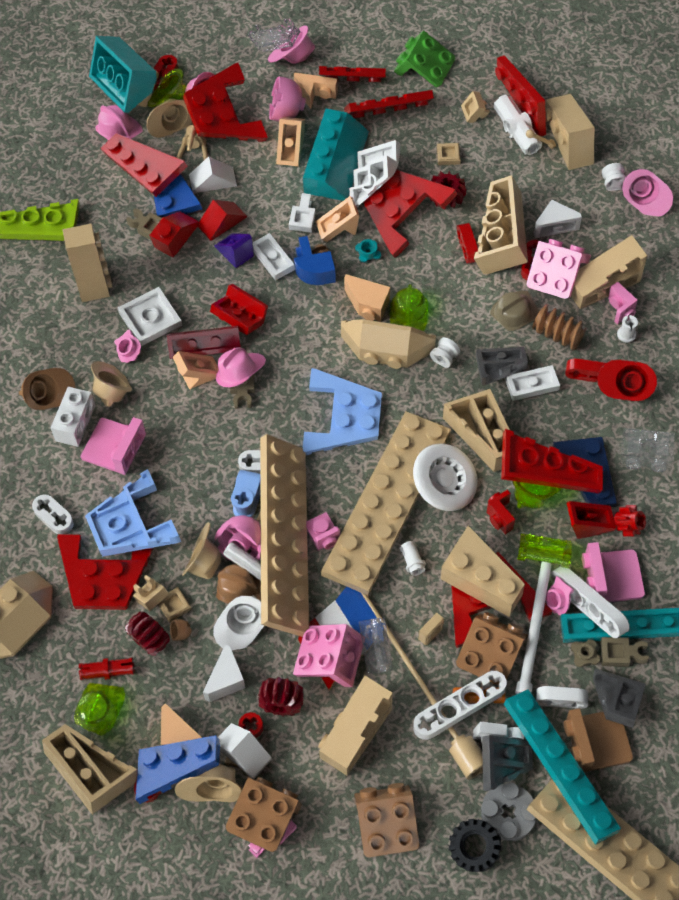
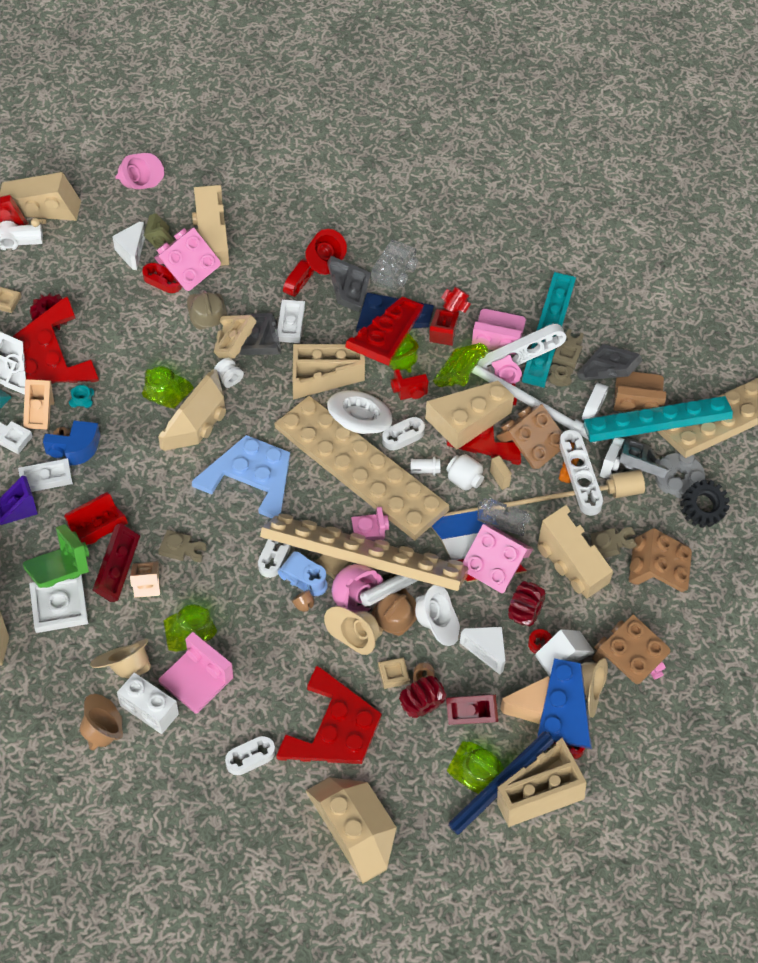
camera: 75 degrees left, 5 degrees down
red pin [79,657,134,681] -> none
light blue wing [85,469,181,557] -> none
bright pink animal [114,329,141,363] -> none
tan tile [133,575,169,611] -> none
bright pink piece [216,347,266,388] -> none
light nougat slope [344,274,390,322] -> none
red beam [457,223,478,264] -> none
tan wedge [474,175,528,274] -> none
medium nougat piece [532,304,586,351] -> none
white wheel [602,163,626,191] -> none
bright pink bracket [608,282,638,324] -> none
white pin [617,315,638,343] -> none
none -> bright green bracket [23,524,89,588]
none -> olive bracket [143,213,174,249]
none -> clear neon green piece [163,604,217,652]
none -> tan wing [214,315,257,358]
none -> medium nougat hinge [291,589,315,612]
none -> flat silver wing [327,256,371,312]
none -> white beam [382,417,425,450]
none -> white head [446,454,484,491]
none -> slope [446,694,499,725]
none -> dark blue axle [448,731,554,835]
none -> dark tan plate [591,527,637,558]

